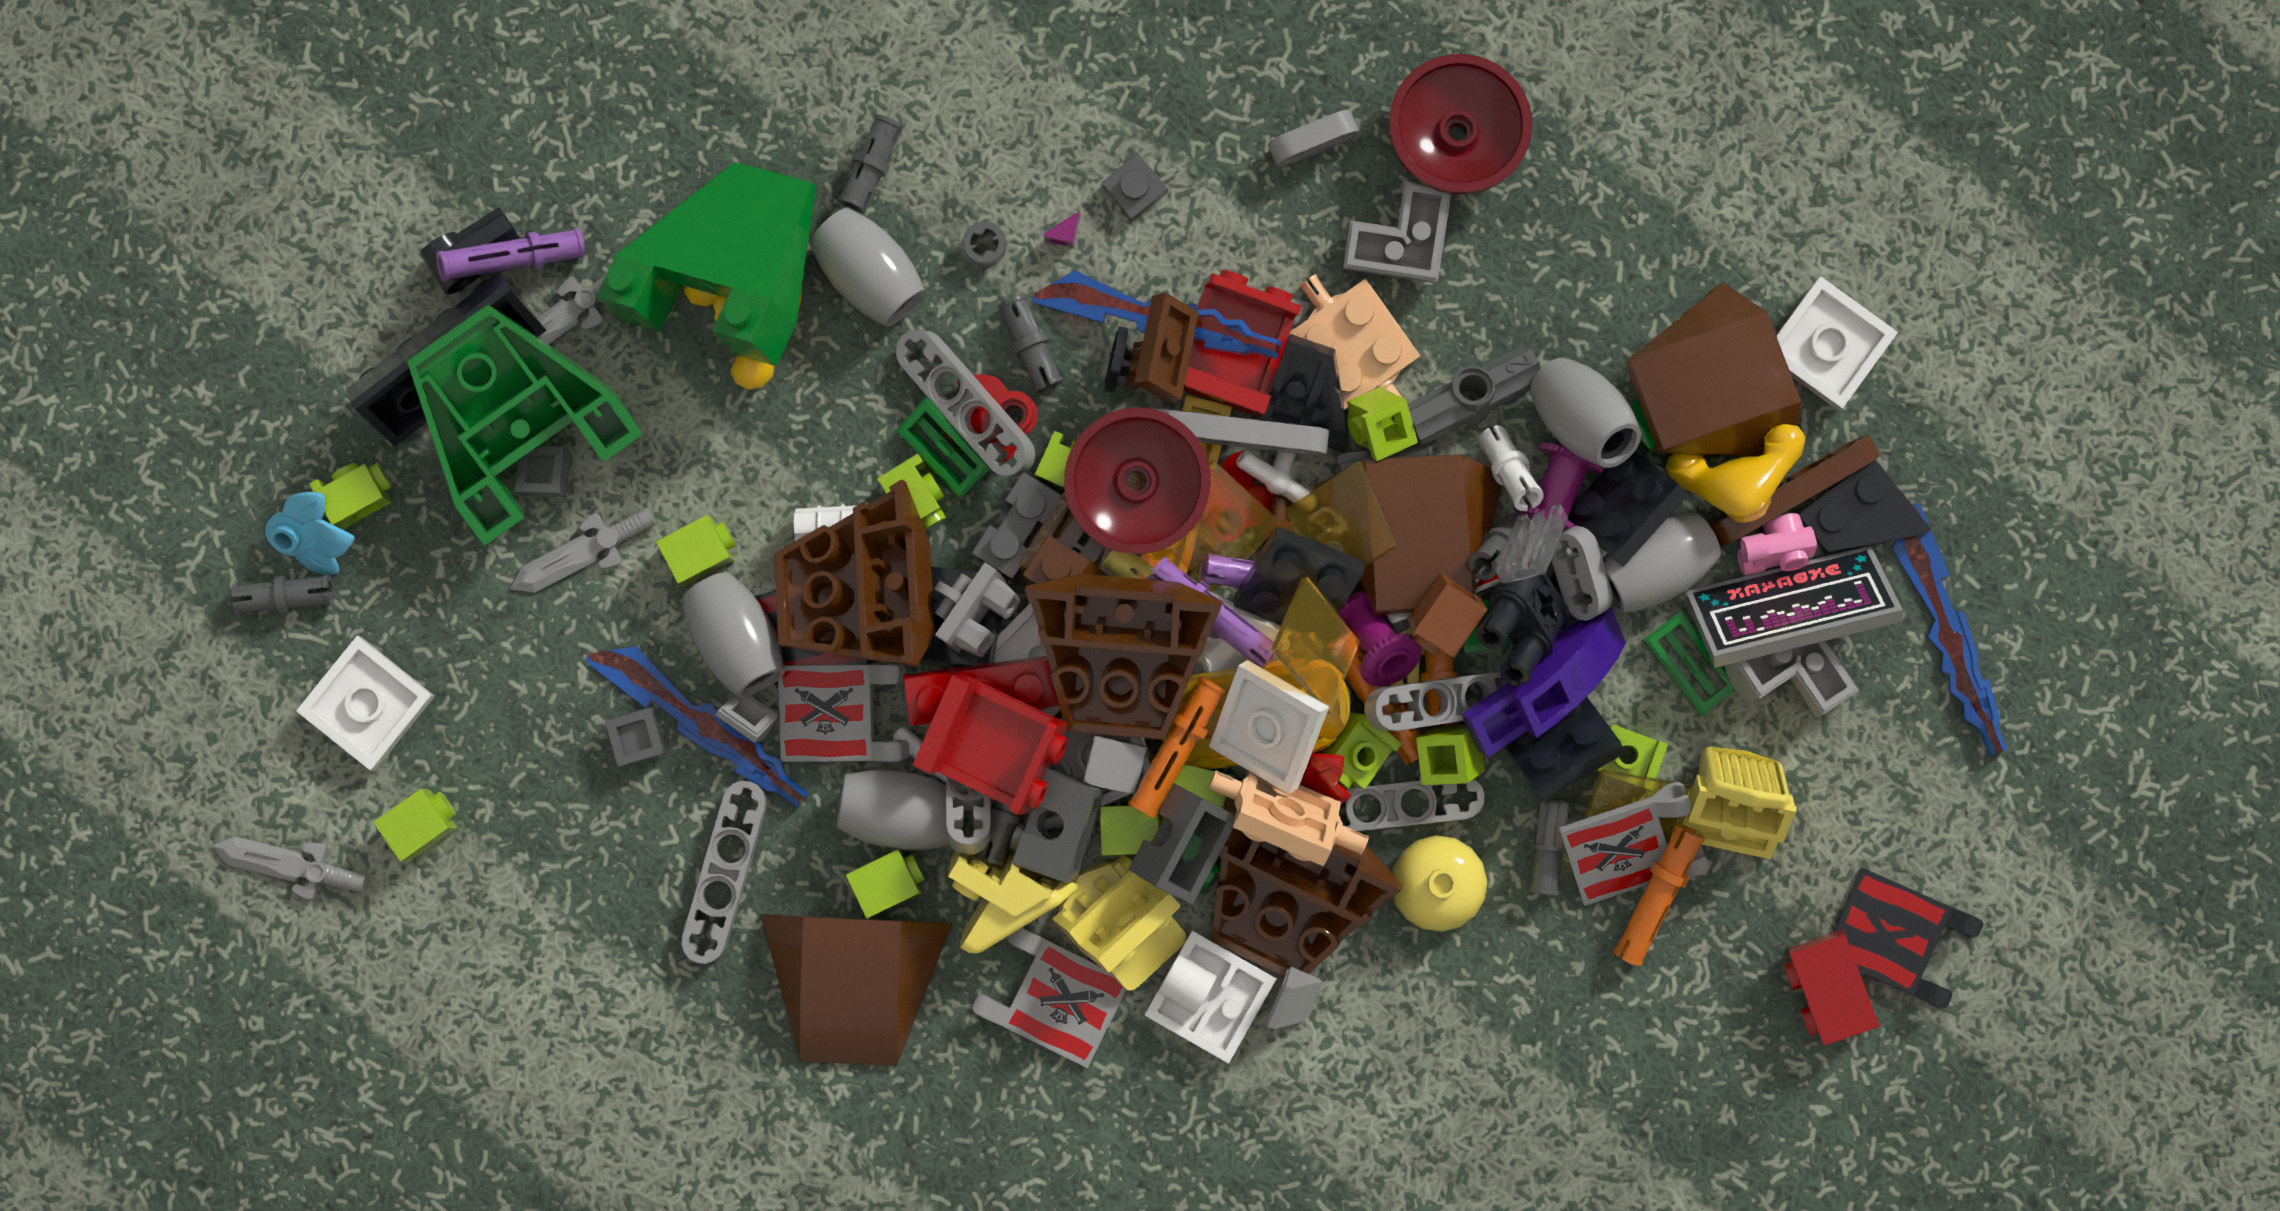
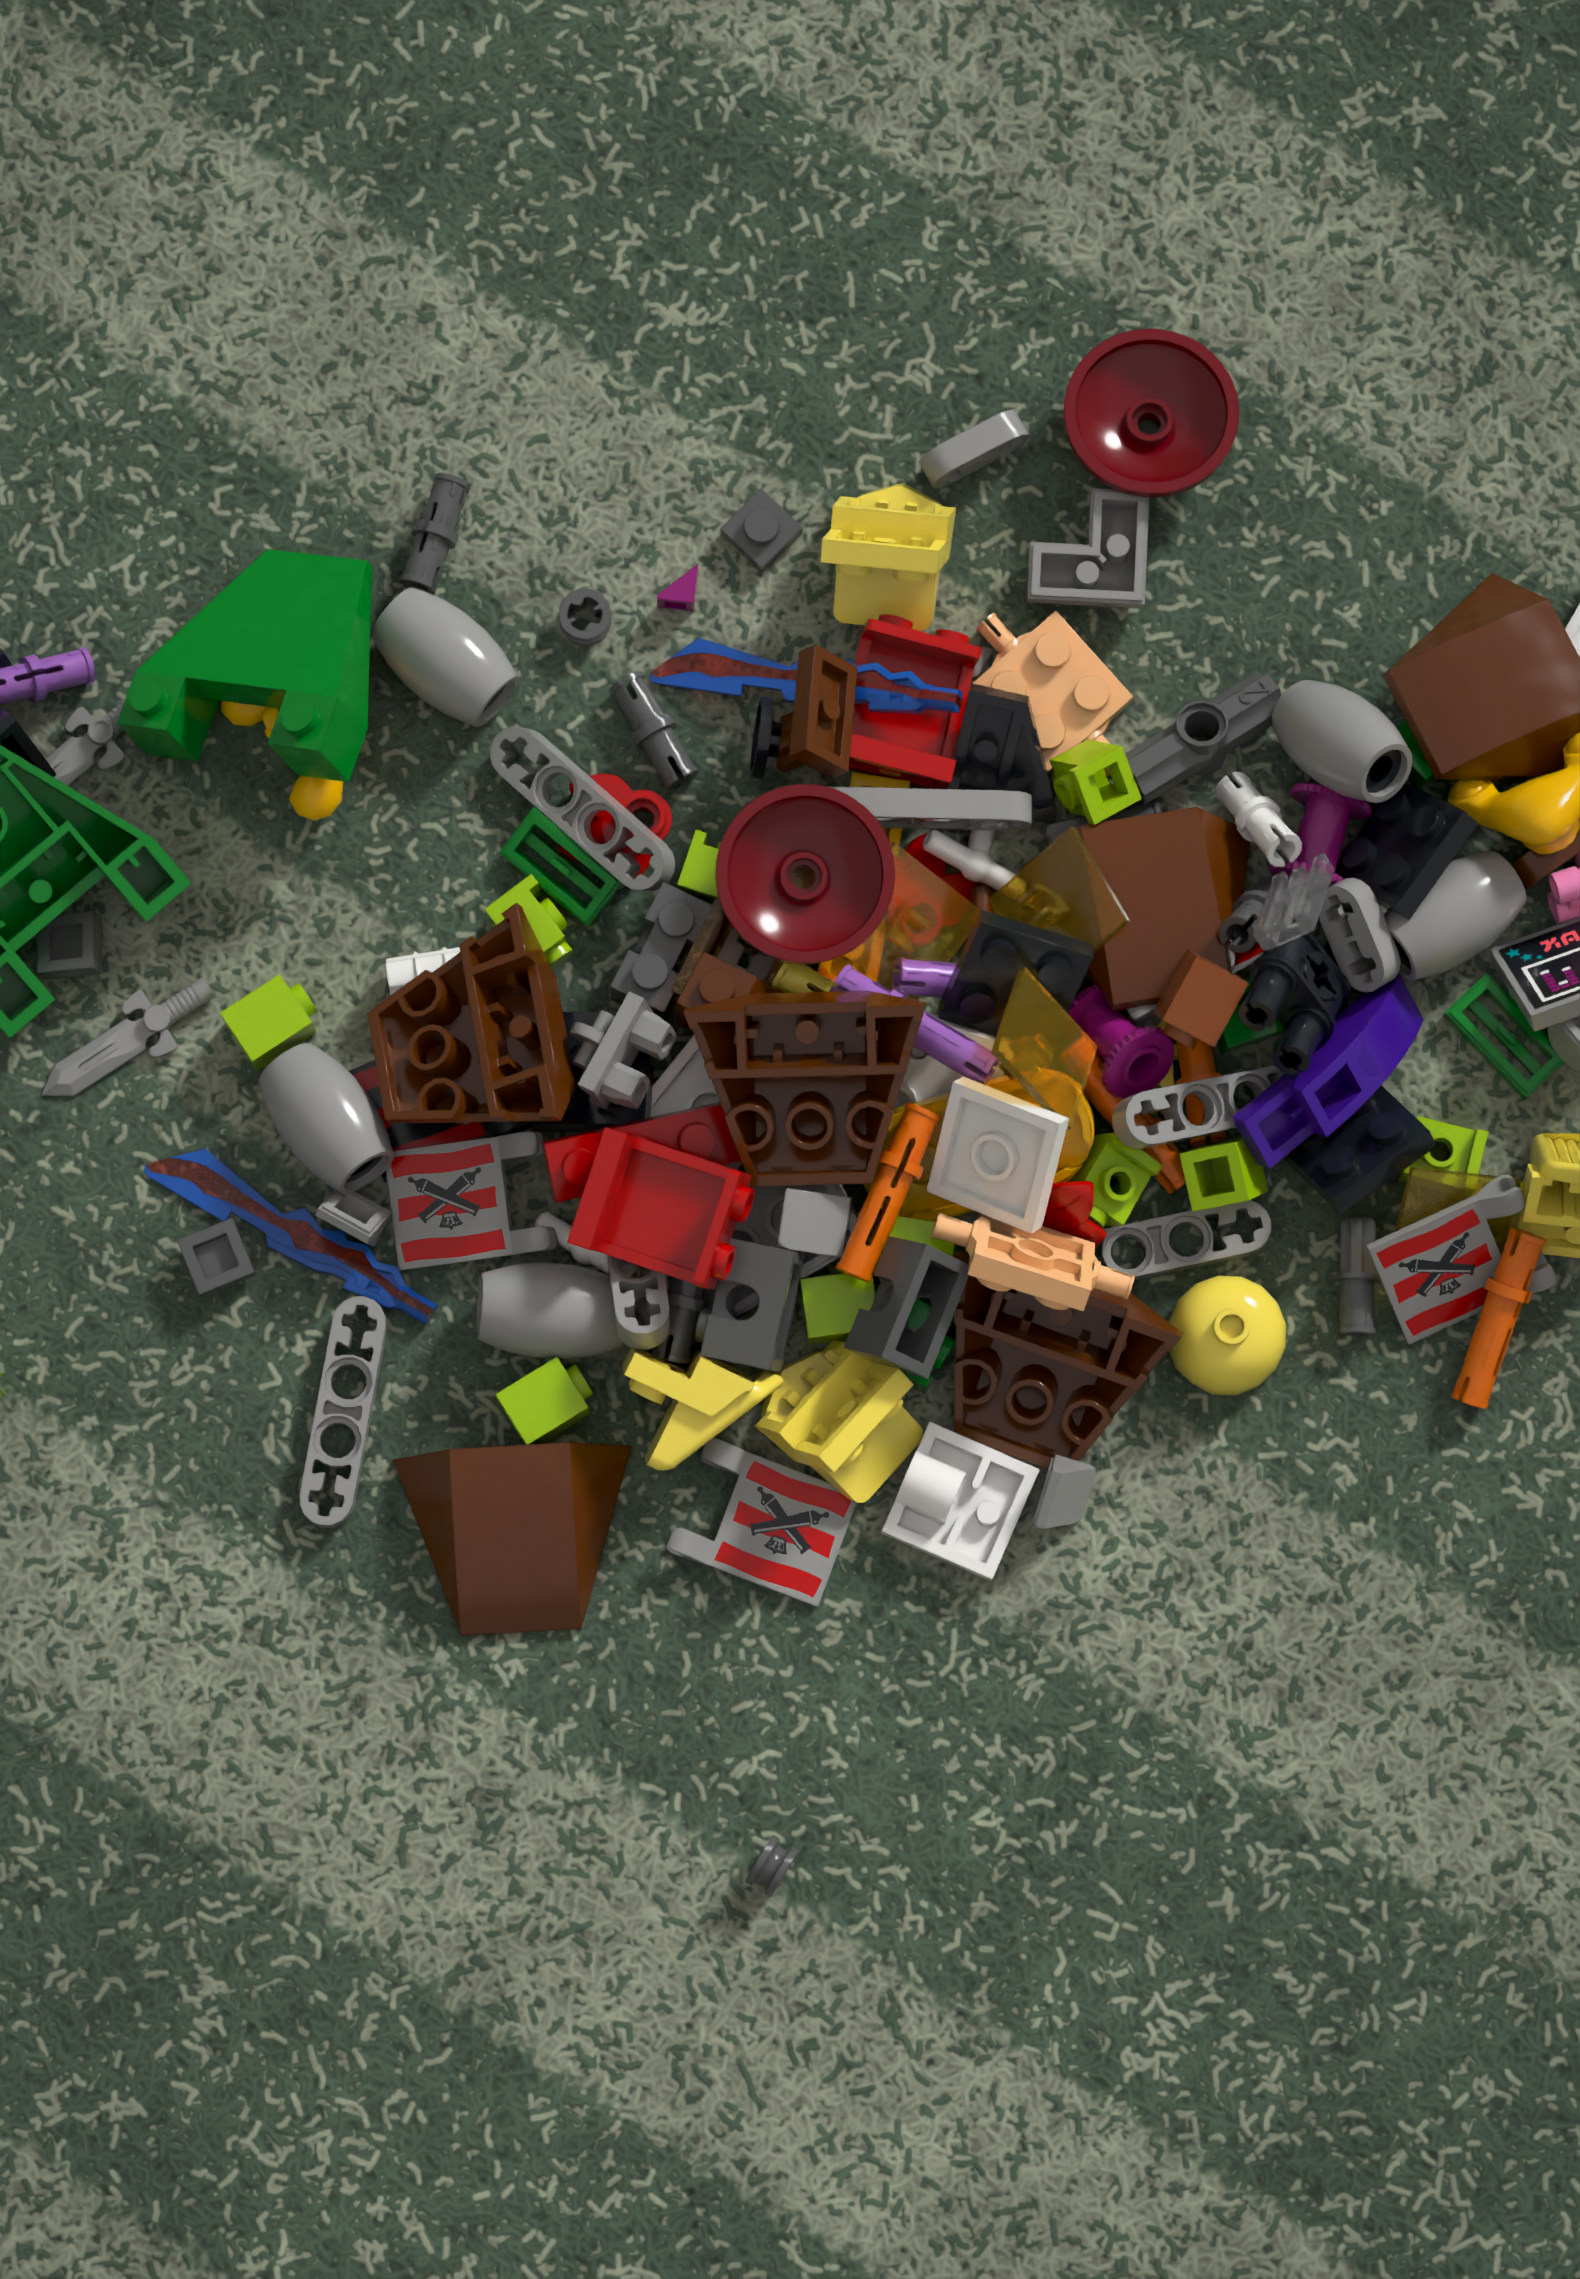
camera: 10 degrees left, 5 degrees down
none -> light yellow piece [820,484,956,631]

